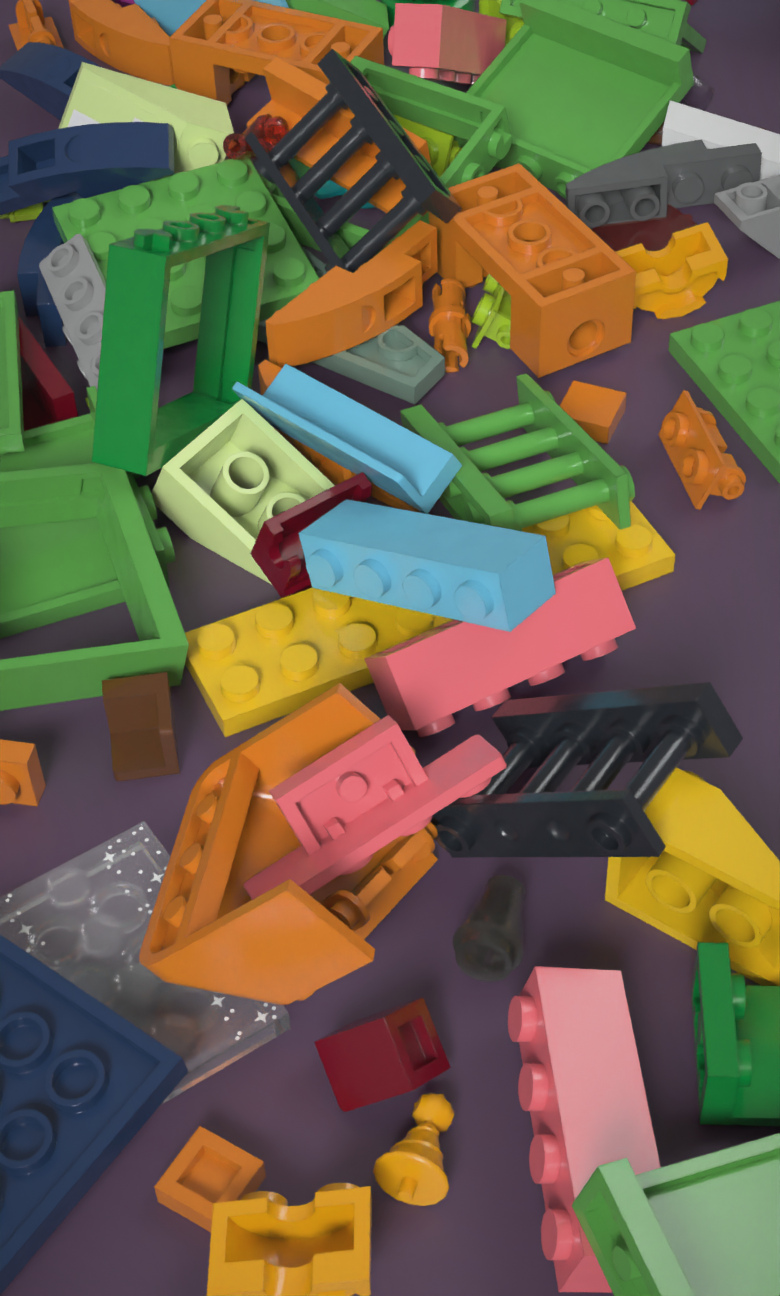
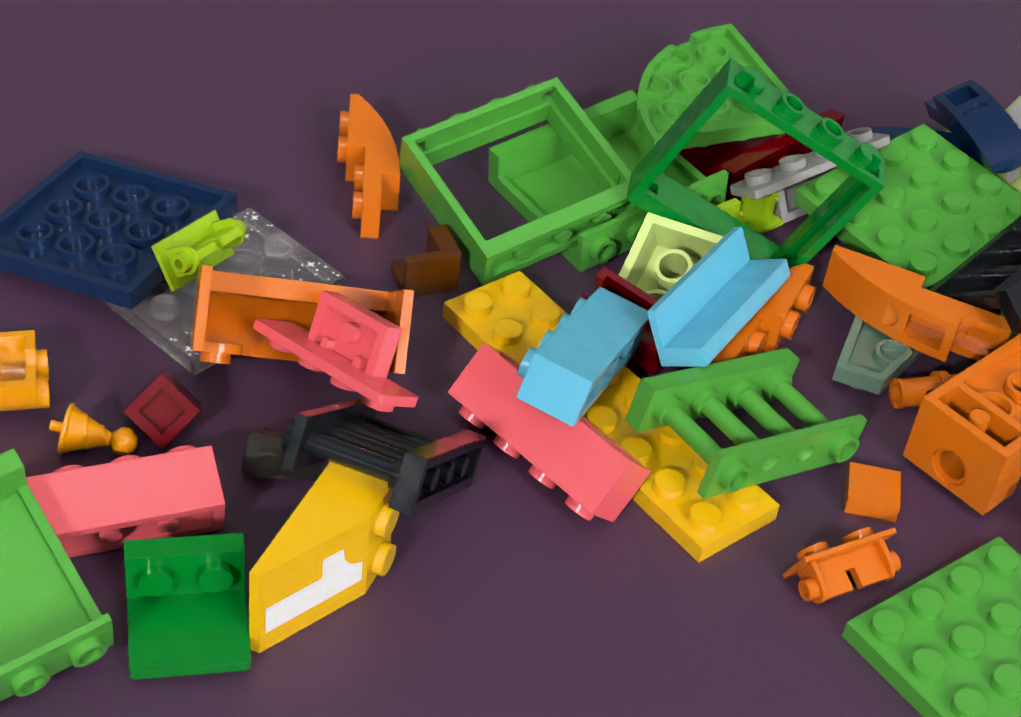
camera: 70 degrees right, 5 degrees down
orange tile [154,1126,266,1233] -> none
orange hinge [312,822,438,939] -> none
none -> lime hinge [151,210,247,292]

